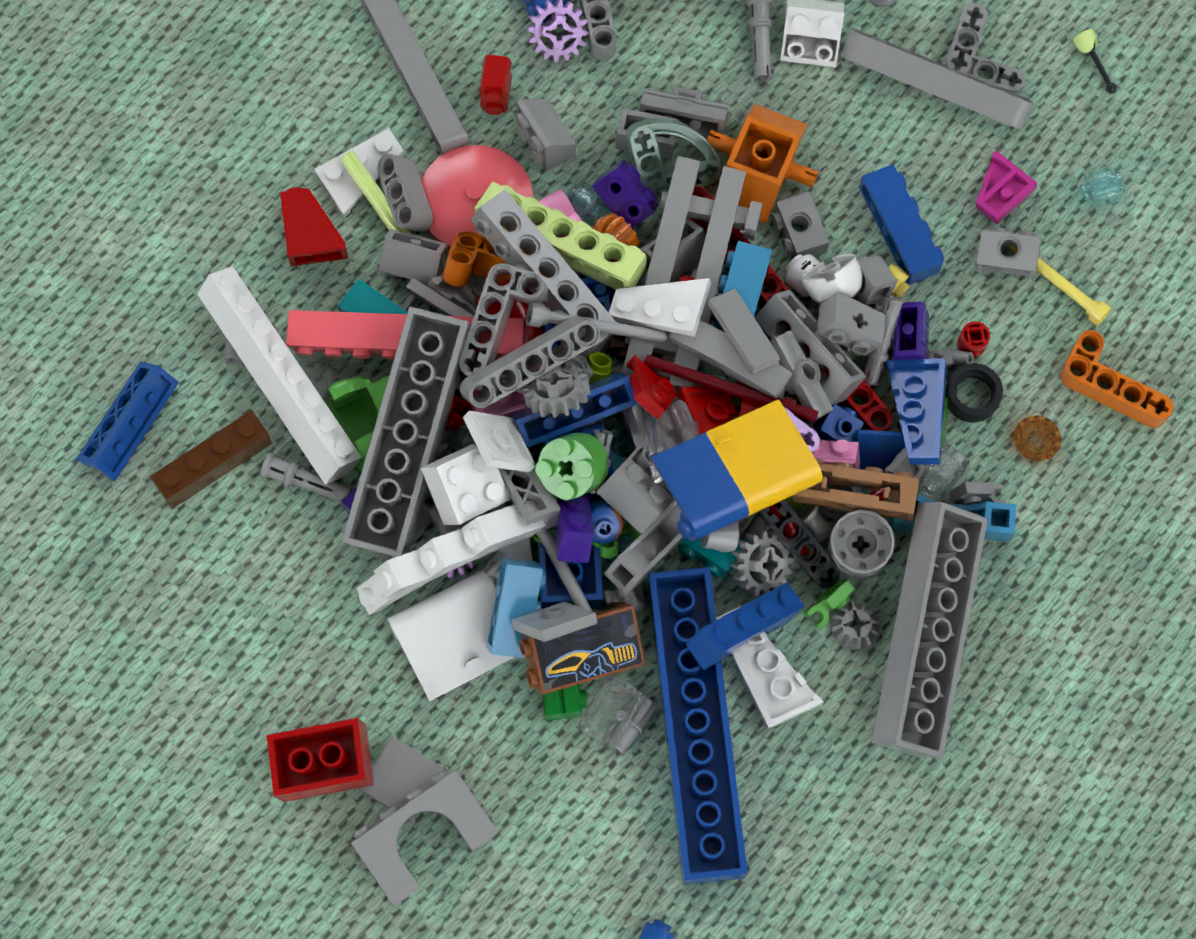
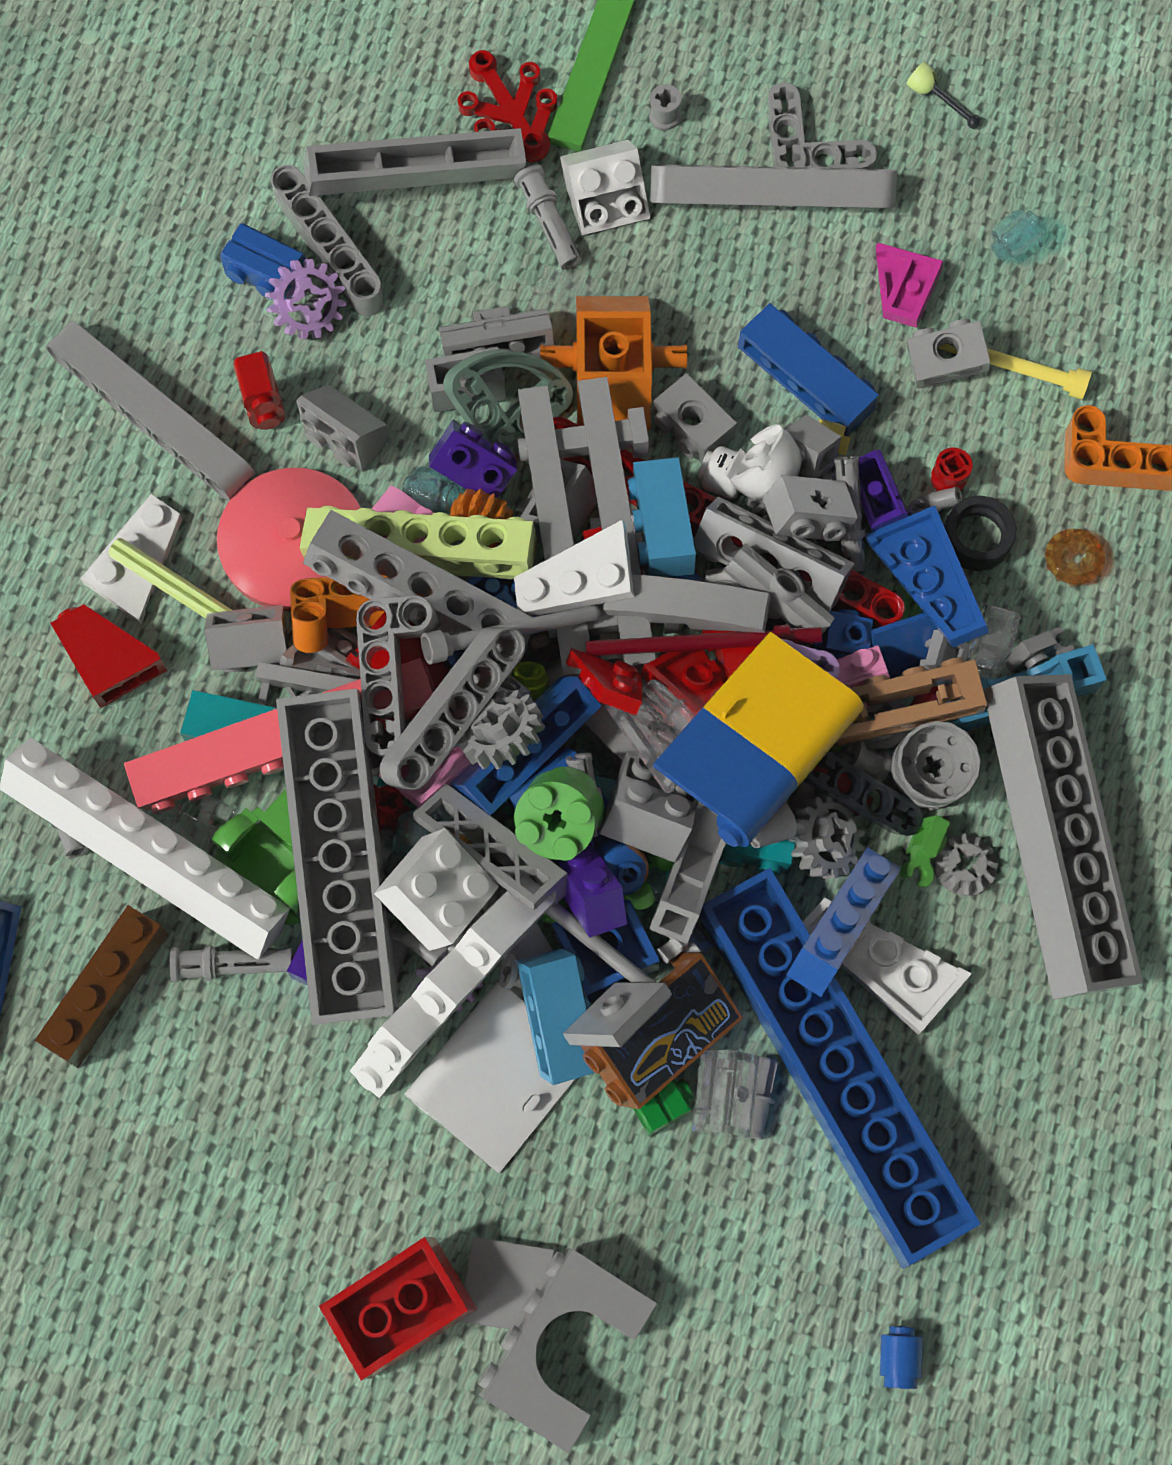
camera: 20 degrees left, 0 degrees up
light grey beam [377,154,433,232] -> none
white tile [463,411,536,472] -> none
light grey tile [708,289,780,374] -> none

